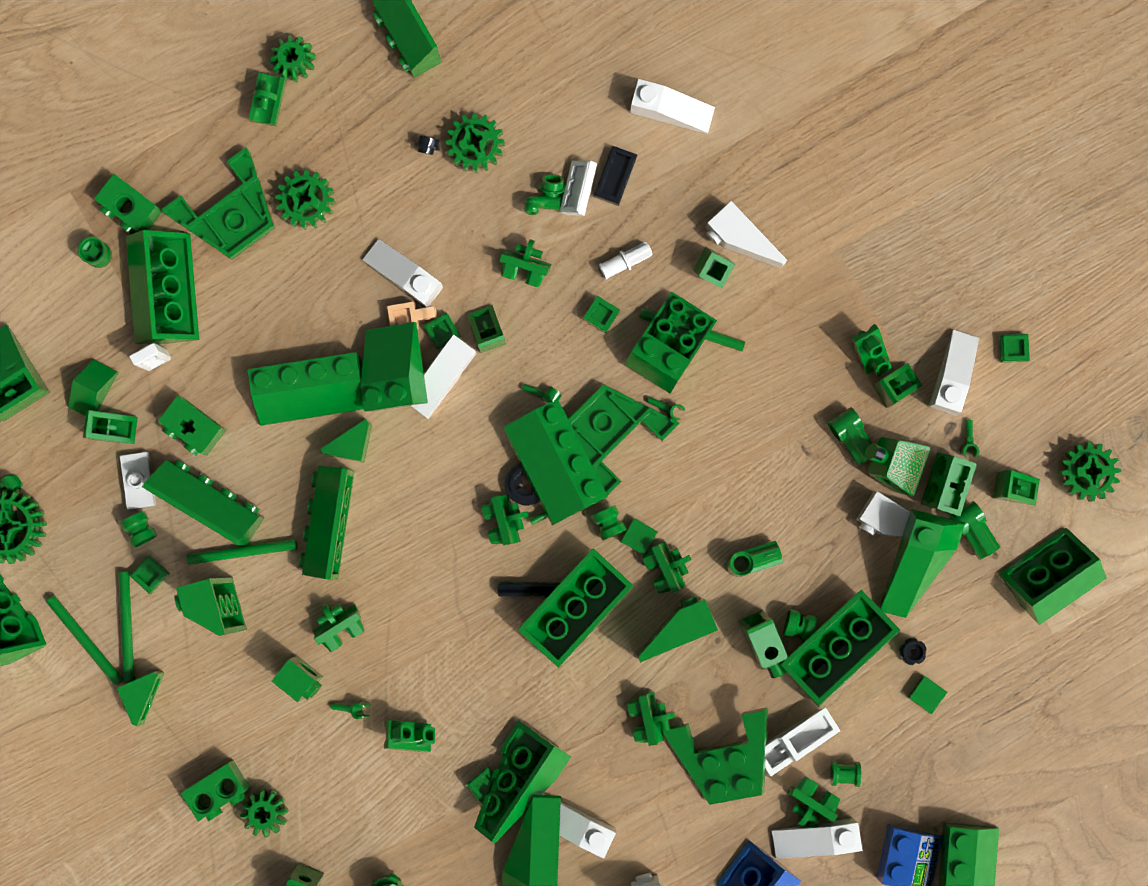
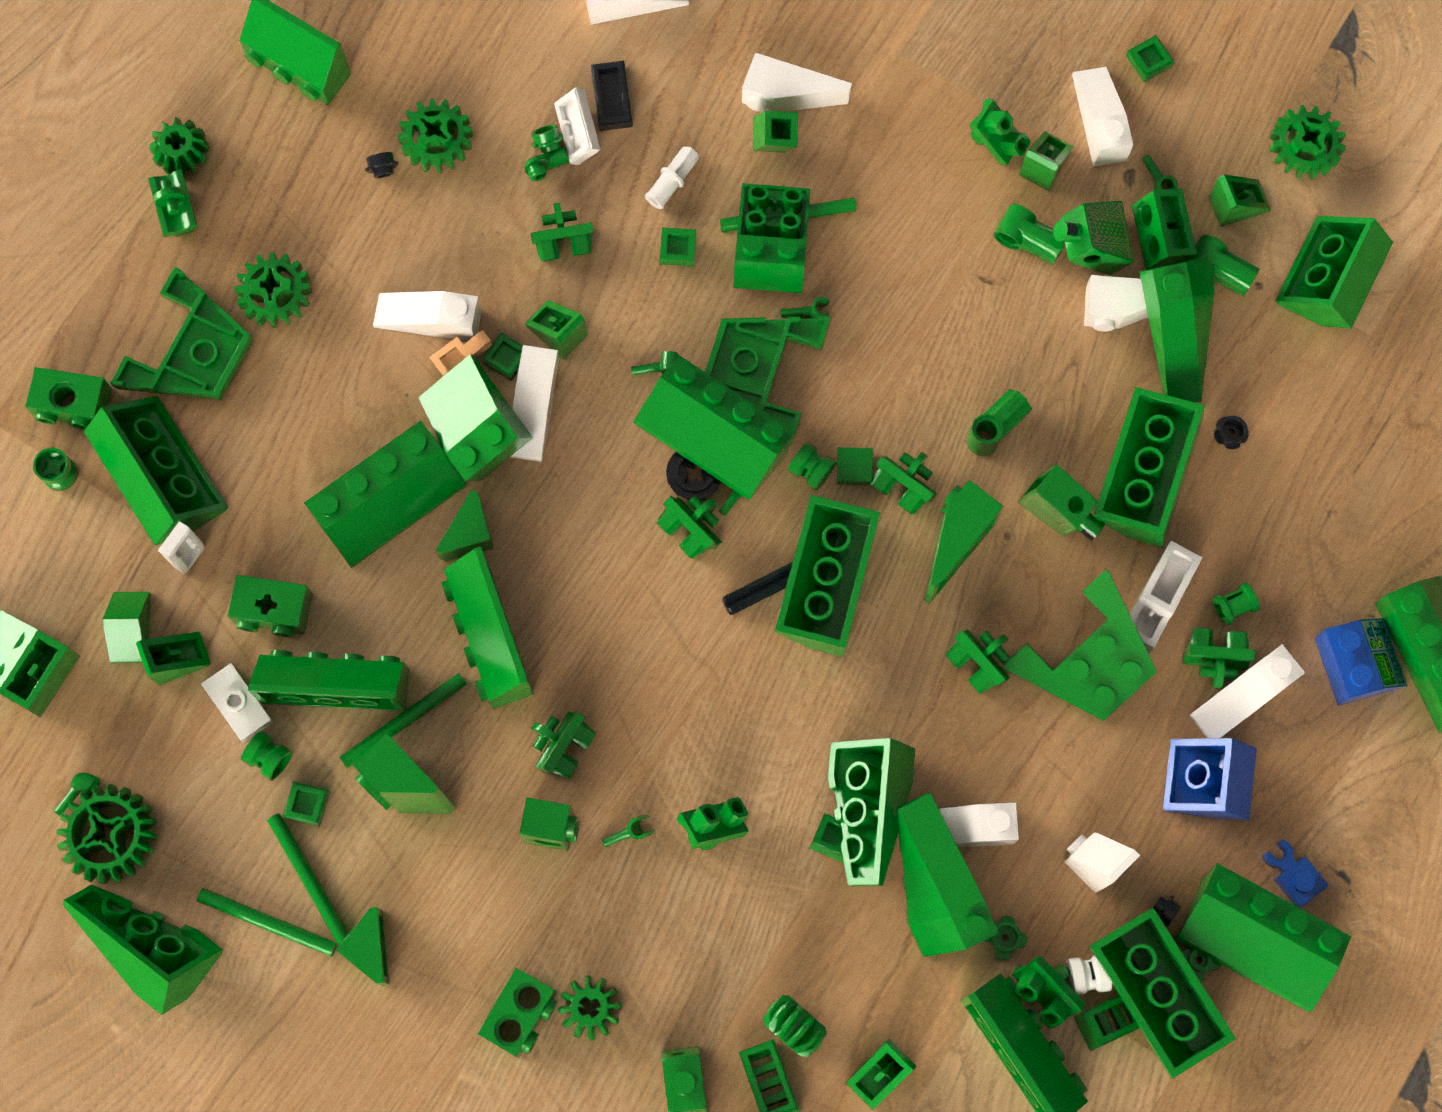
camera: 30 degrees left, 10 degrees down
green wheel [783,609,817,641] -> none
green tile [907,675,948,715] -> none

